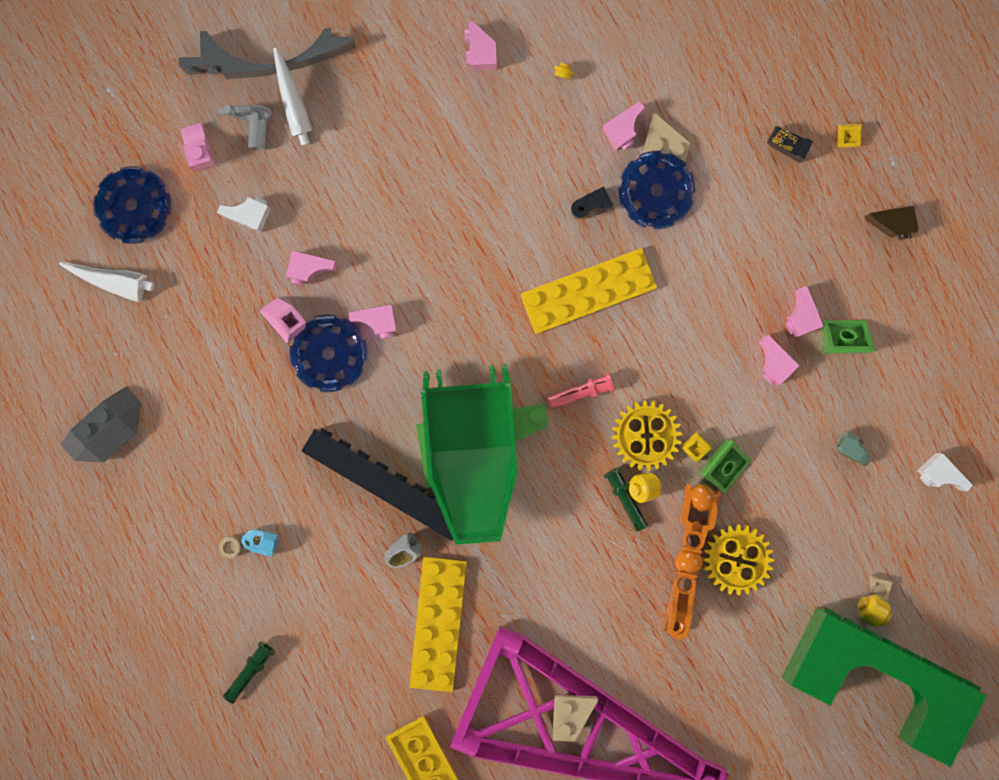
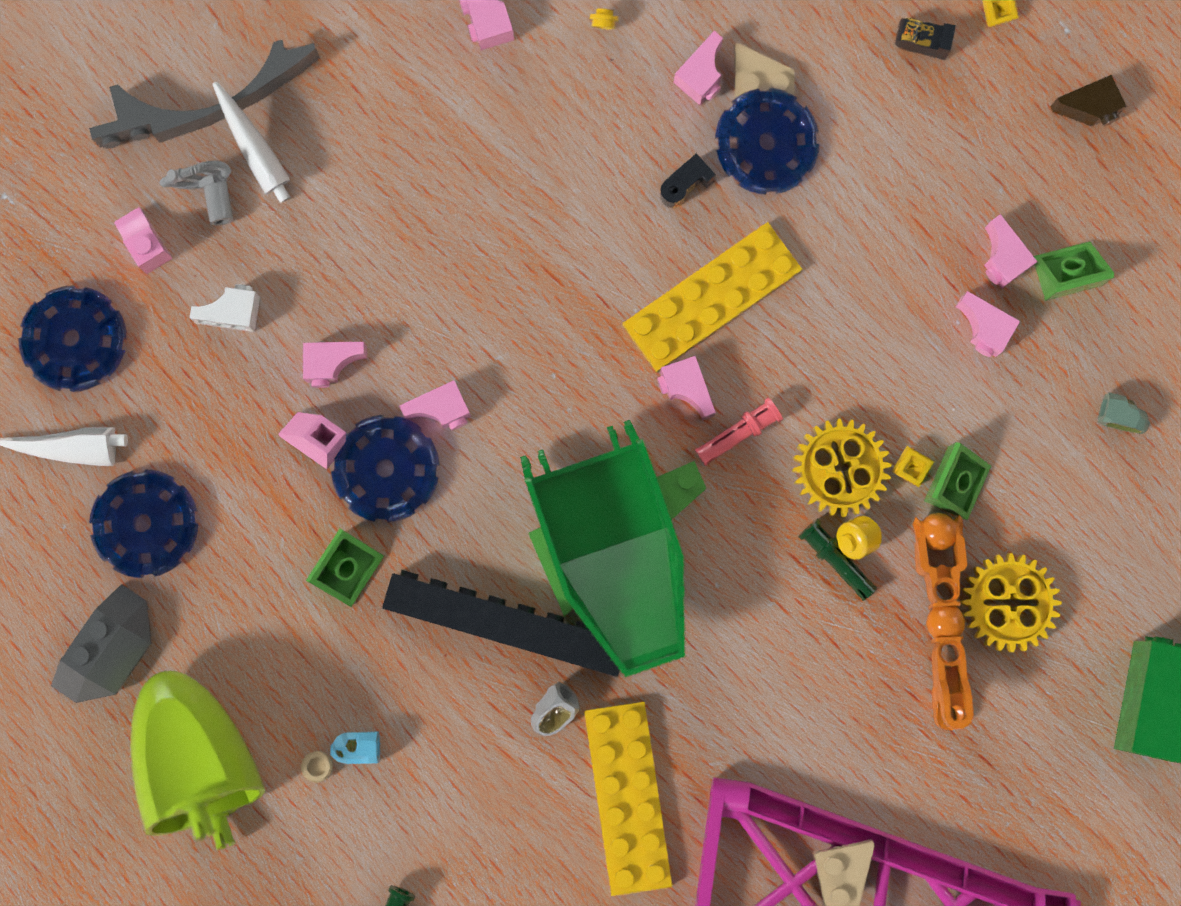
camera: 15 degrees left, 5 degrees down
none -> clear blue plate [89,469,199,578]
none -> lime windscreen [131,670,266,850]
none -> bright green slope [306,529,384,607]
none -> bright pink arch [657,356,716,420]

